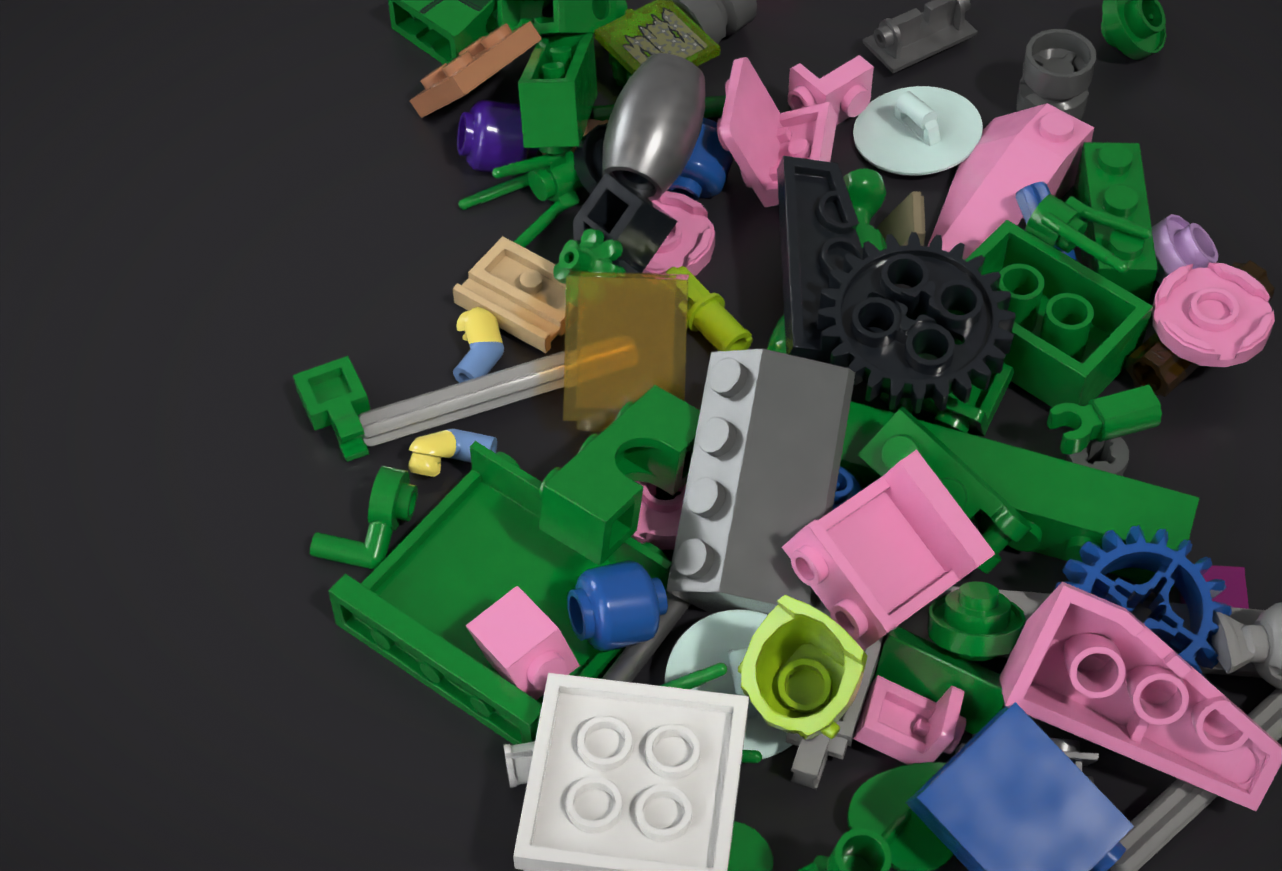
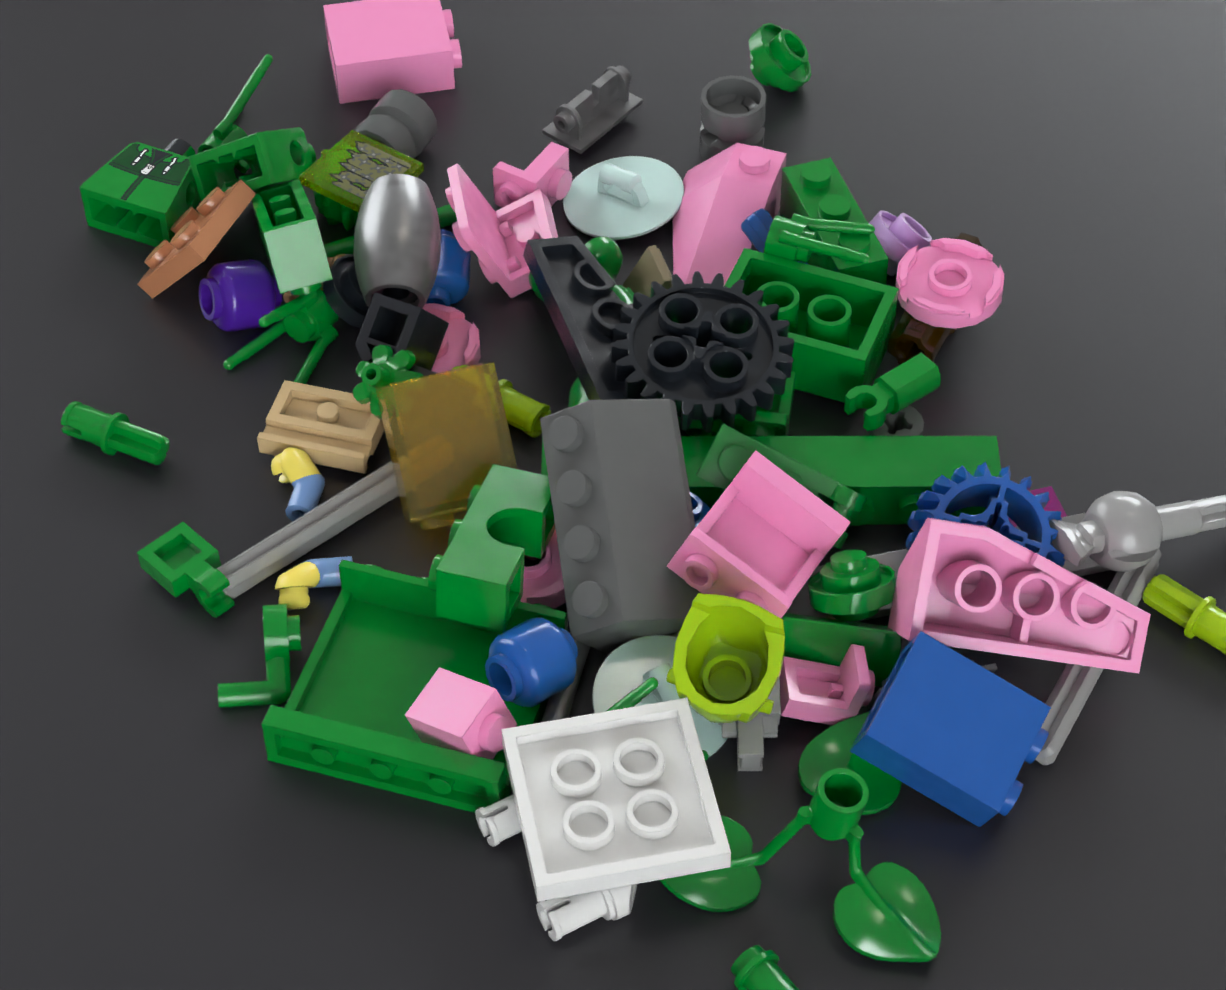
camera: 20 degrees left, 5 degrees down
none -> green axle [61,401,170,465]

